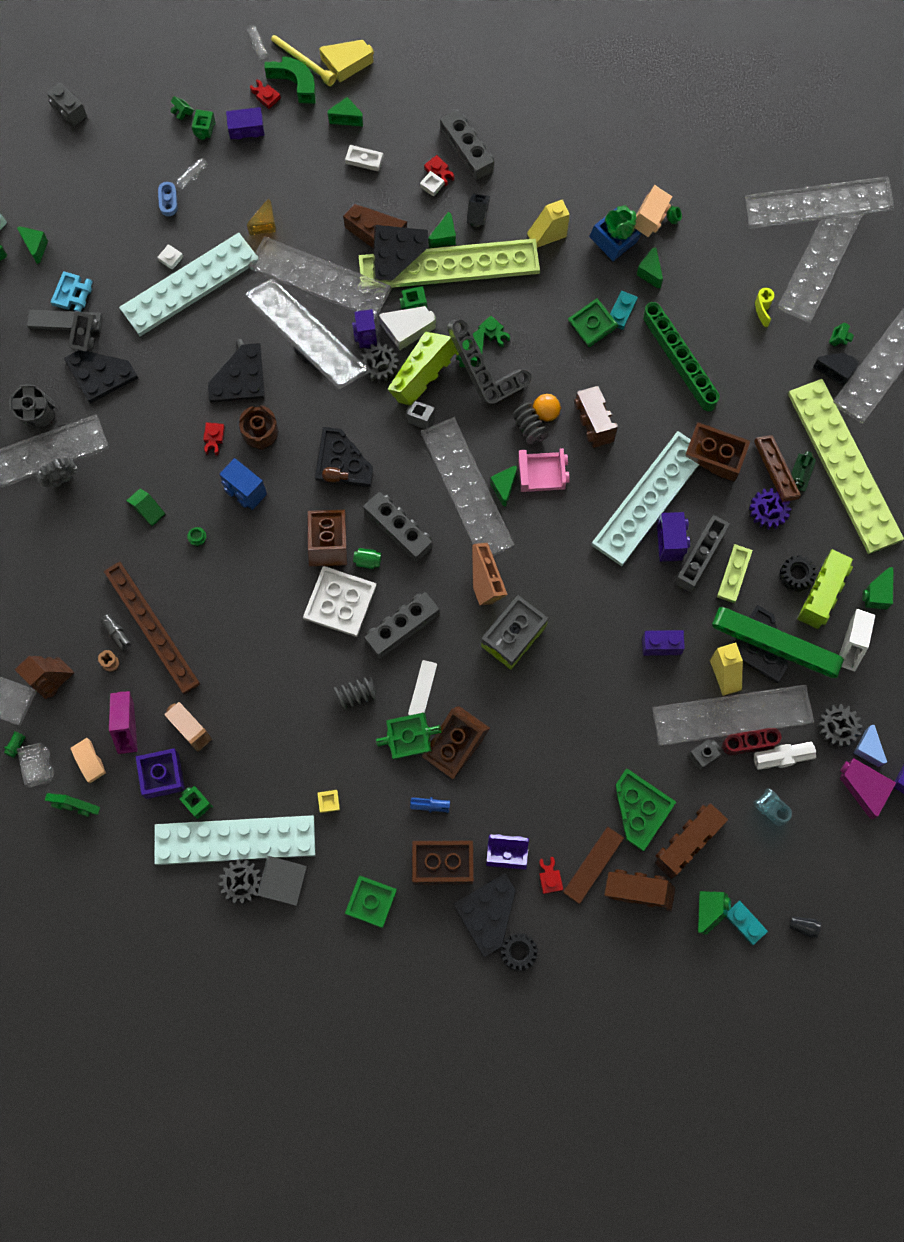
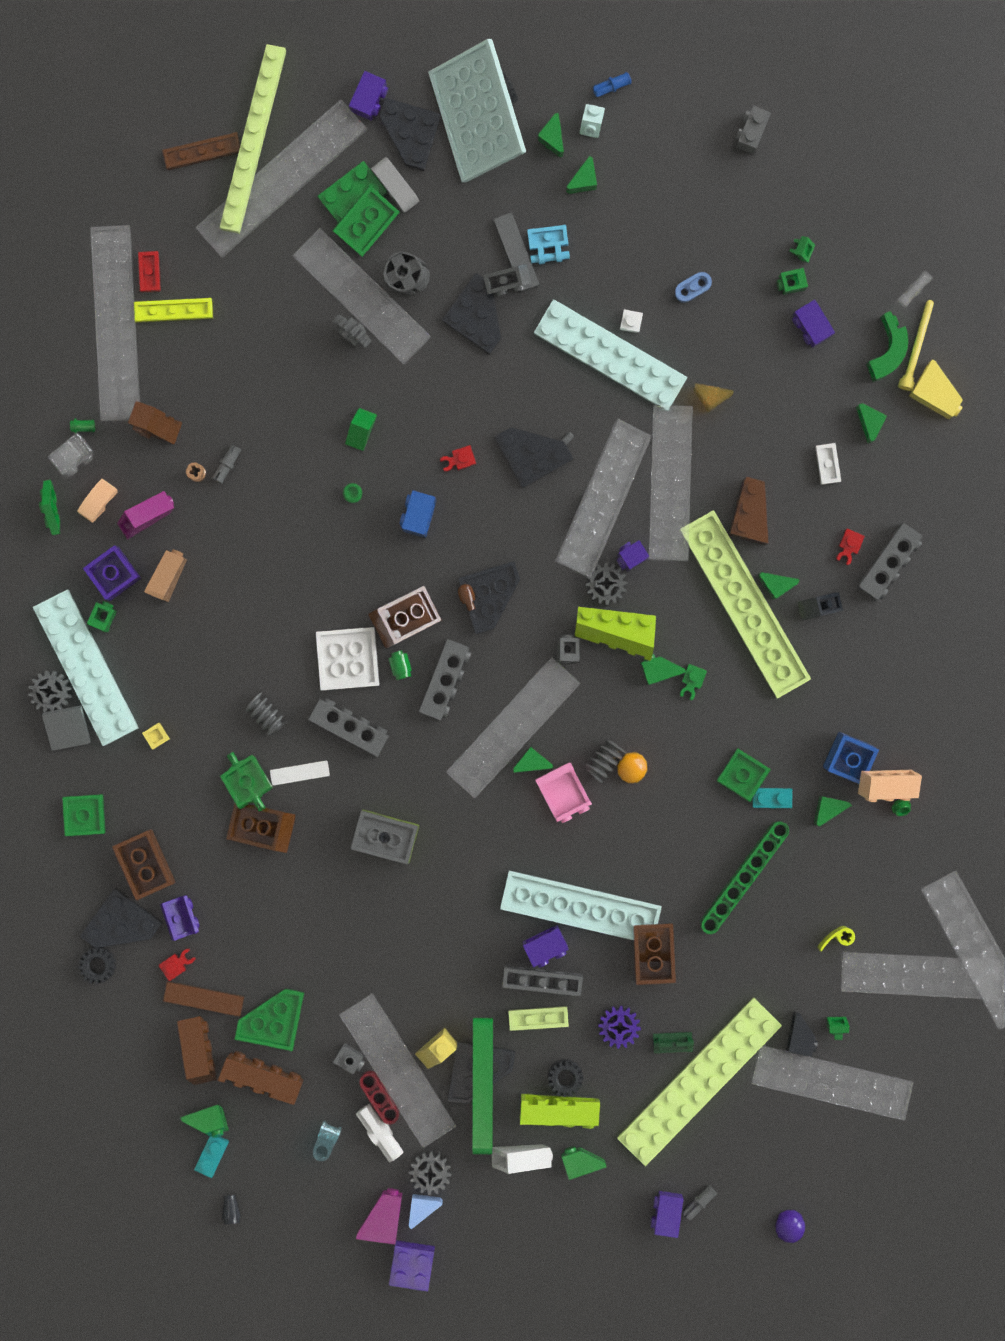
camera: 65 degrees right, 15 degrees up
reddish brown plate [104,561,200,695] -> none
clear pin [176,158,208,189] -> none
reddish brown brick [239,406,279,450] -> none
red plate [250,79,281,109] -> none
black plate [373,225,428,282] -> none
white slope [379,306,436,350] -> none
green brick [399,286,427,310] -> none
blue axle [410,797,450,813] -> none
white plate [420,171,444,196] -> none
dark grey beam [447,319,532,404] -> none
nougat slope [472,543,508,605] -> none
light yellow slope [527,199,570,248] -> none
wedge [574,386,618,448] -> none
green hair [605,205,637,240] -> none
dark purple brick [642,630,685,656] -> none
reddish brown tile [754,435,801,502] -> none

